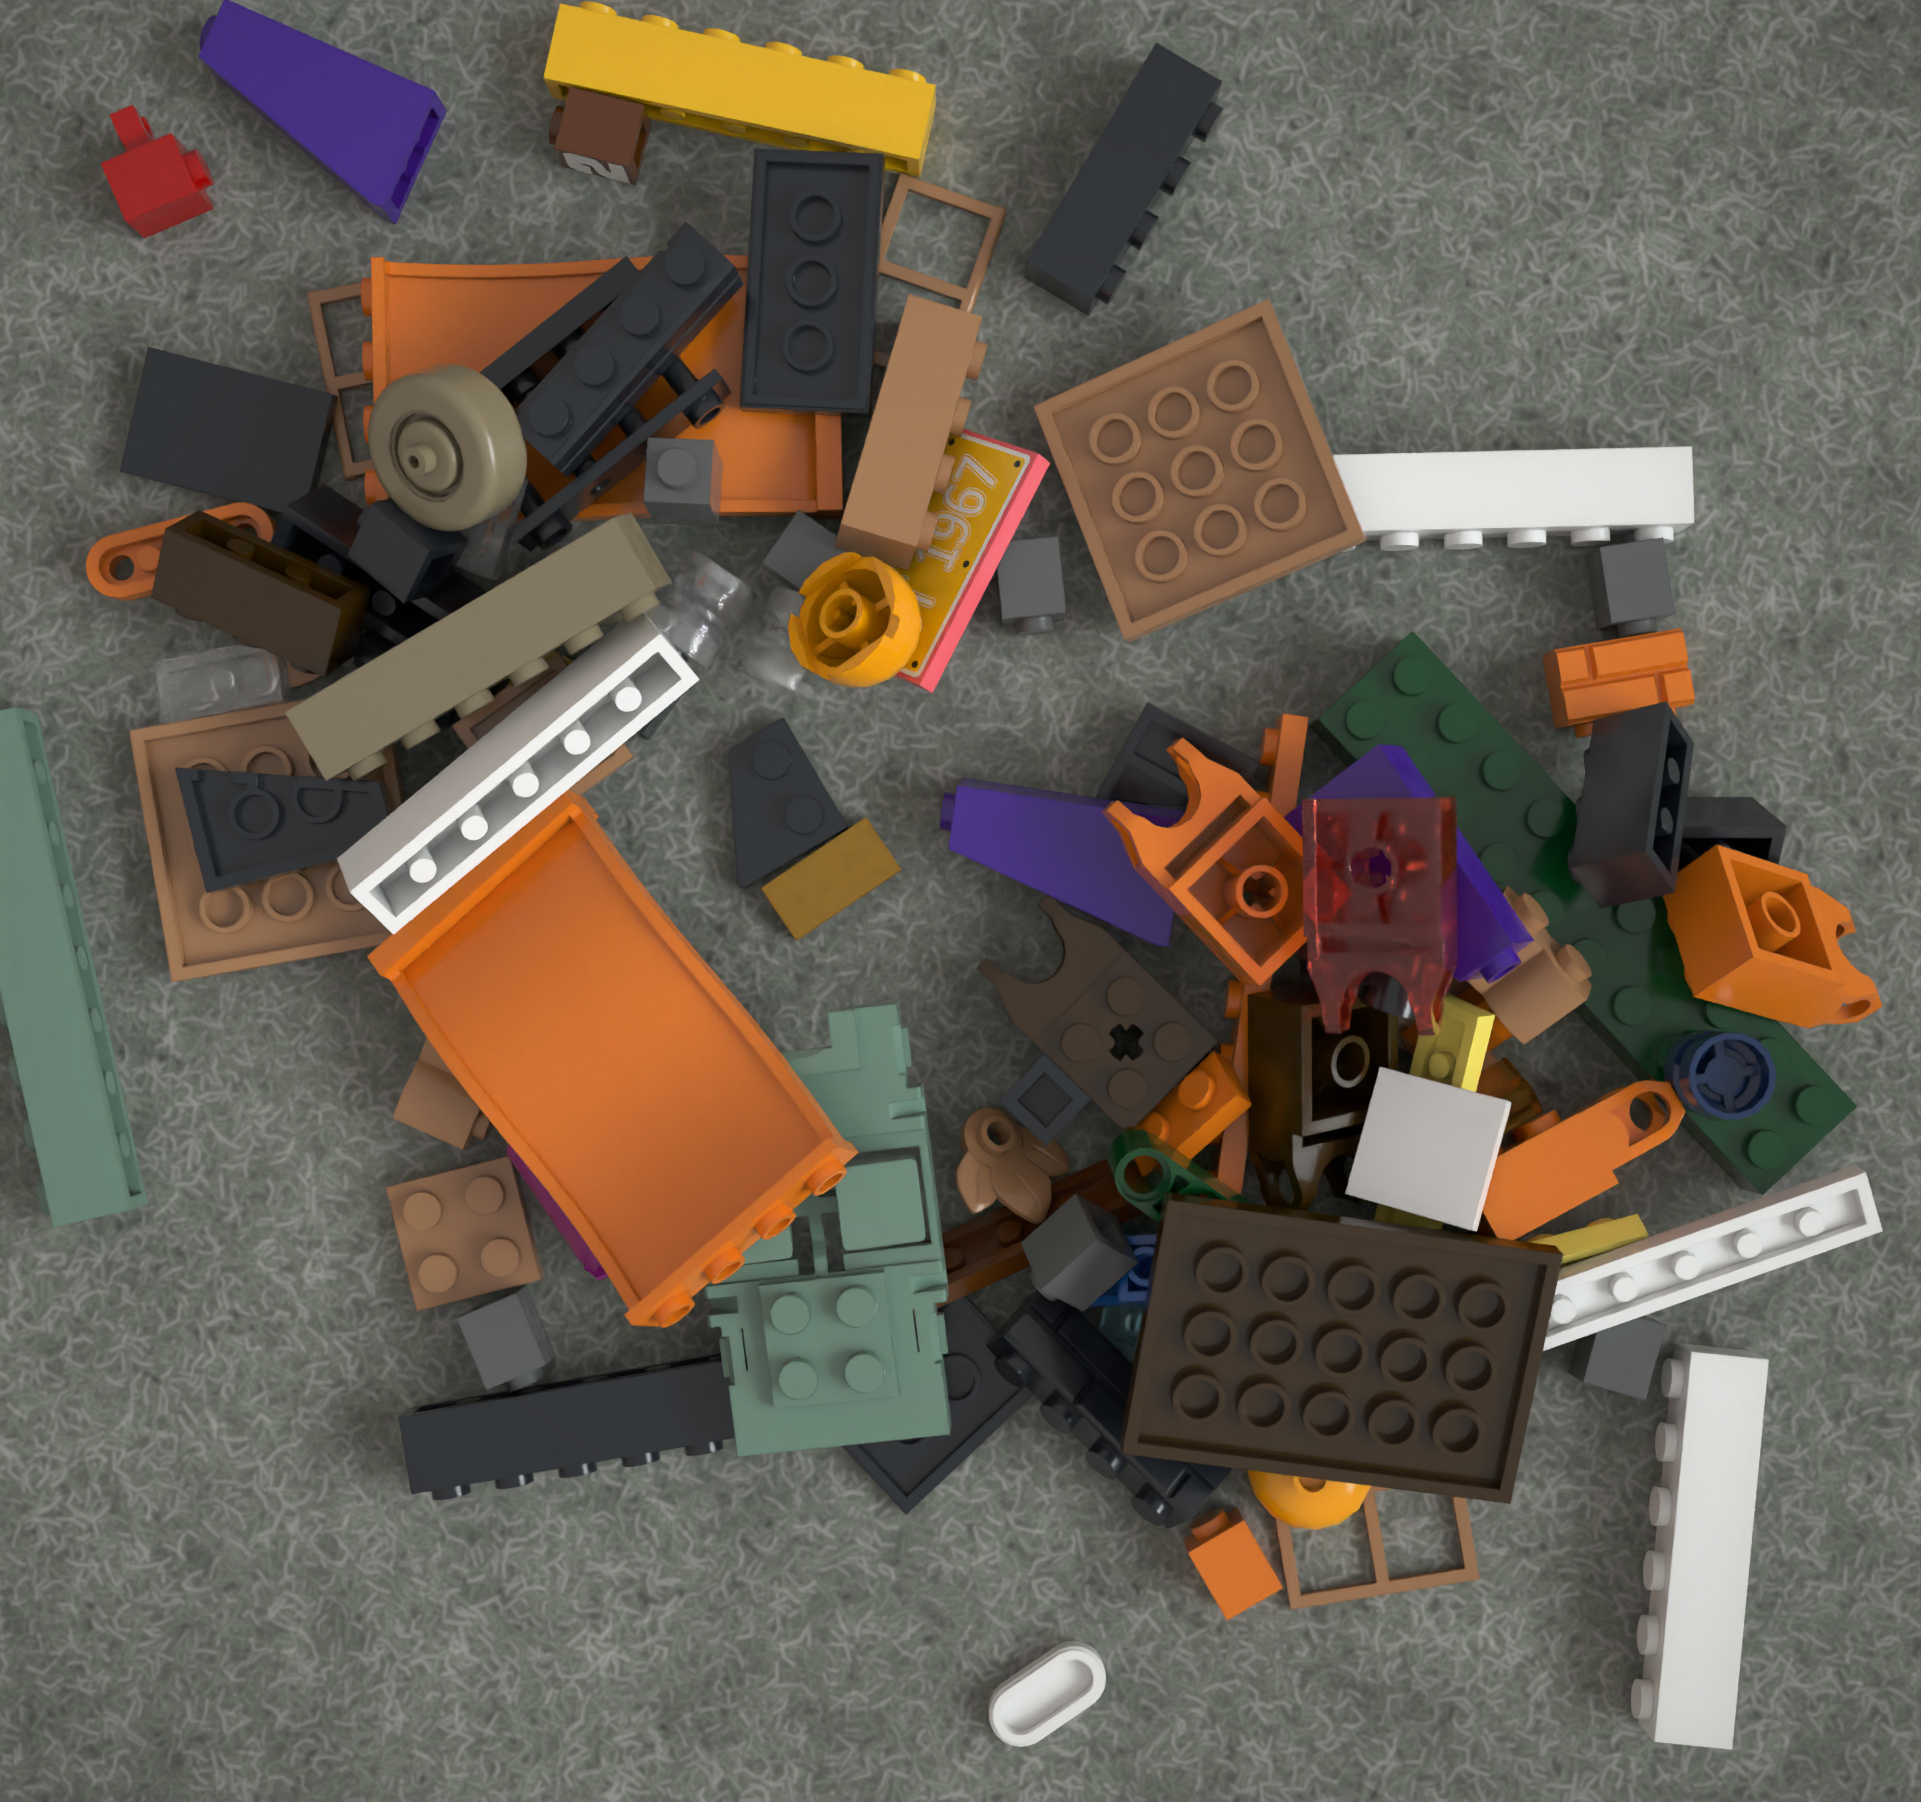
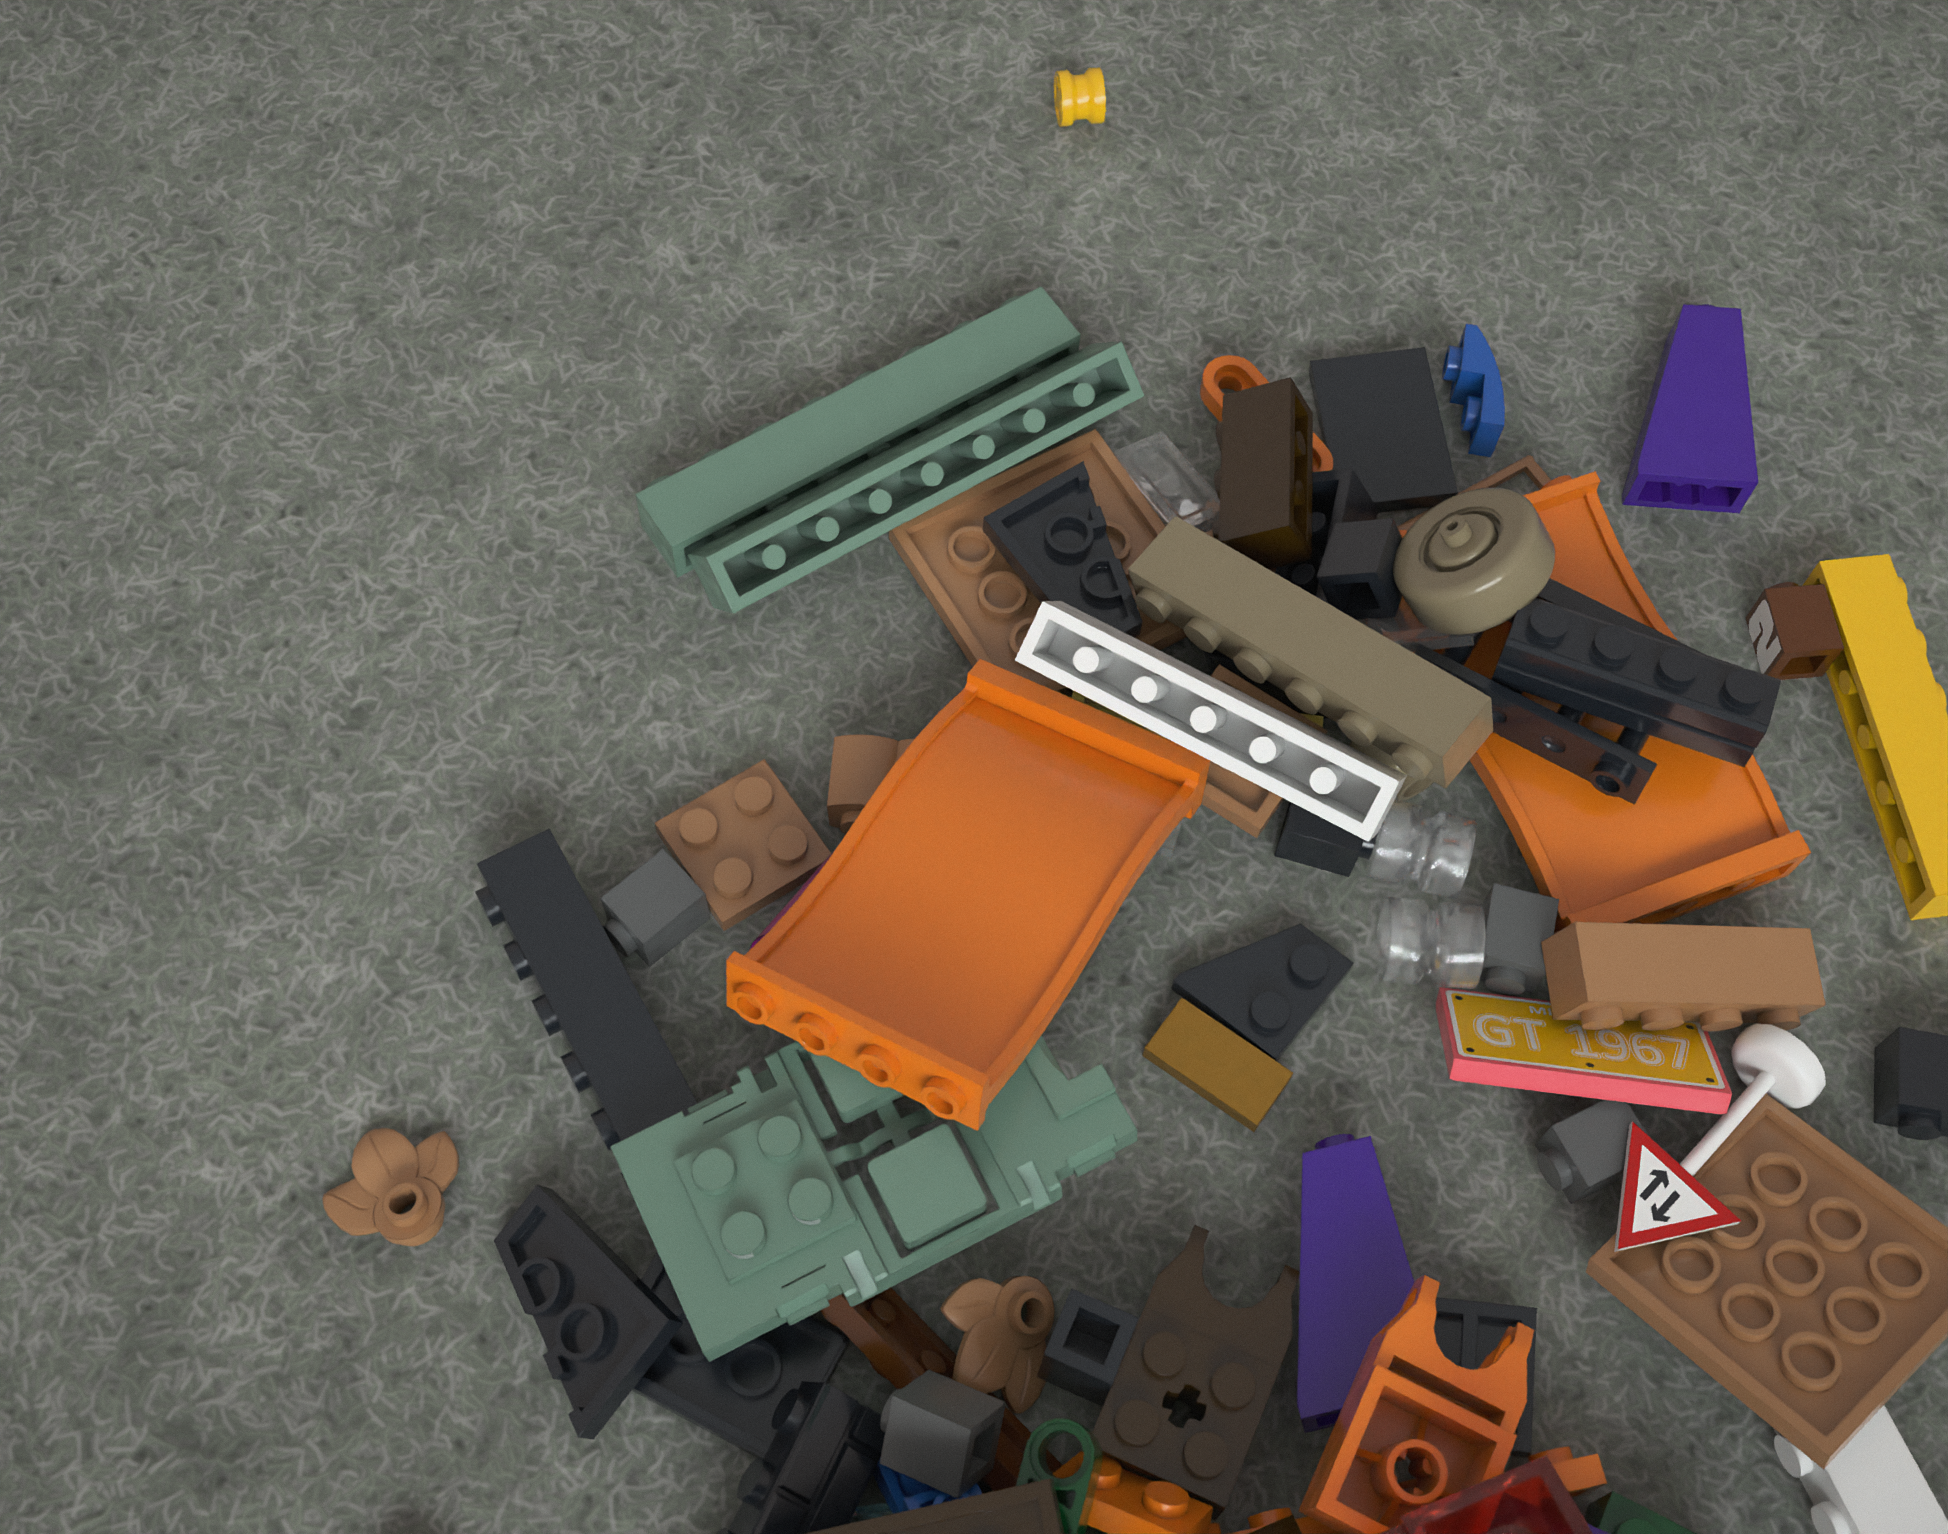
camera: 65 degrees right, 25 degrees down
red brick [101,105,214,238] -> none
dark grey brick [643,437,723,526] -> none
black tile [740,148,885,417] -> none
light orange cylinder [788,552,922,687] -> none
medium nougat window [874,173,1007,369] -> none
none -> medium nougat plate [322,1128,459,1246]
none -> black wing [494,1184,683,1440]
none -> sand green brick [687,341,1144,614]
none -> blue slope [1442,324,1505,457]
none -> white piece [1614,1023,1826,1252]

